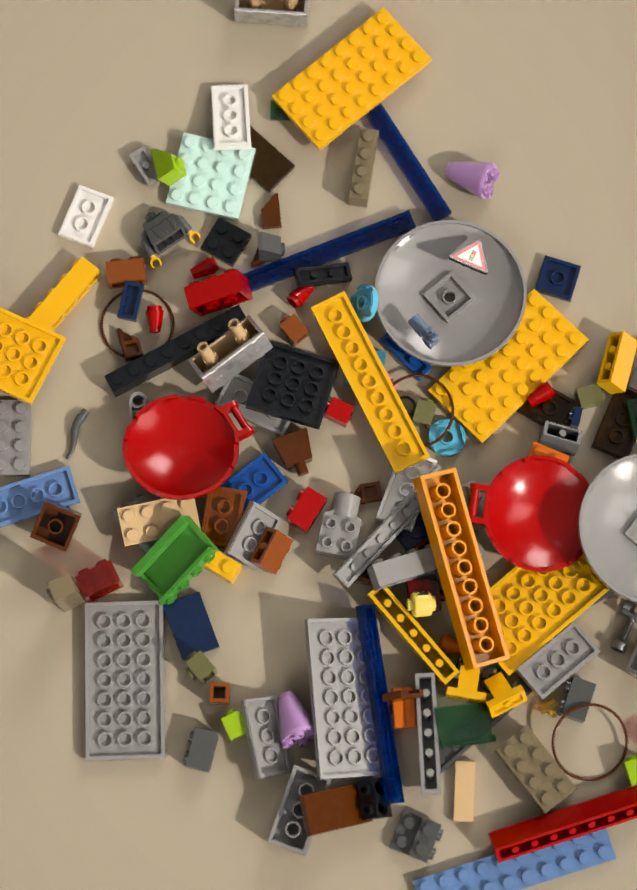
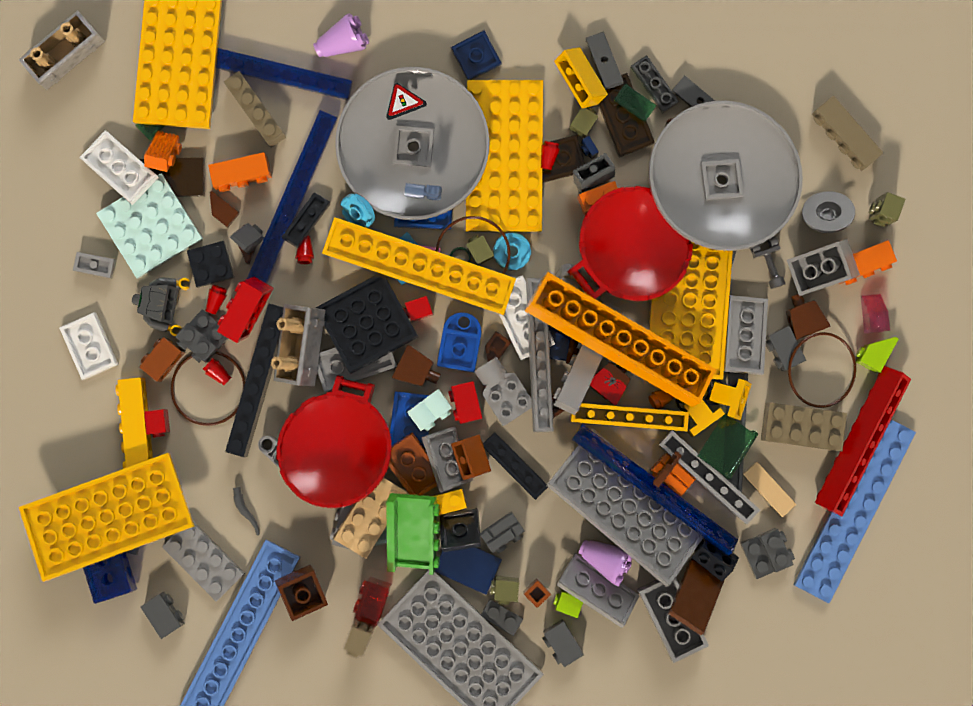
camera: 45 degrees left, 10 degrees up
reddish brown tile [116,328,144,362] -> none
dark blue tile [117,281,145,322] -> none
lime slope [151,148,186,186] -> none
dark orange brick [279,314,309,347] -> none
light yellow head [406,591,436,617] -> none
clear yellow tile [538,698,558,718] -> none
none -> orange brick [144,131,182,172]
none -> red brick [144,409,170,438]
none -> dark grey plate [175,309,229,363]
none -> orange brick [208,152,272,192]
none -> light aqua brick [407,389,453,431]
none -> blue plate [437,312,481,373]
none -> black plate [440,508,481,552]
none -> dark grey brick [480,511,525,554]
none -> dark grey plate [481,599,523,636]
none -> black tile [483,432,548,500]
none -> reddish brown torso [786,294,831,340]

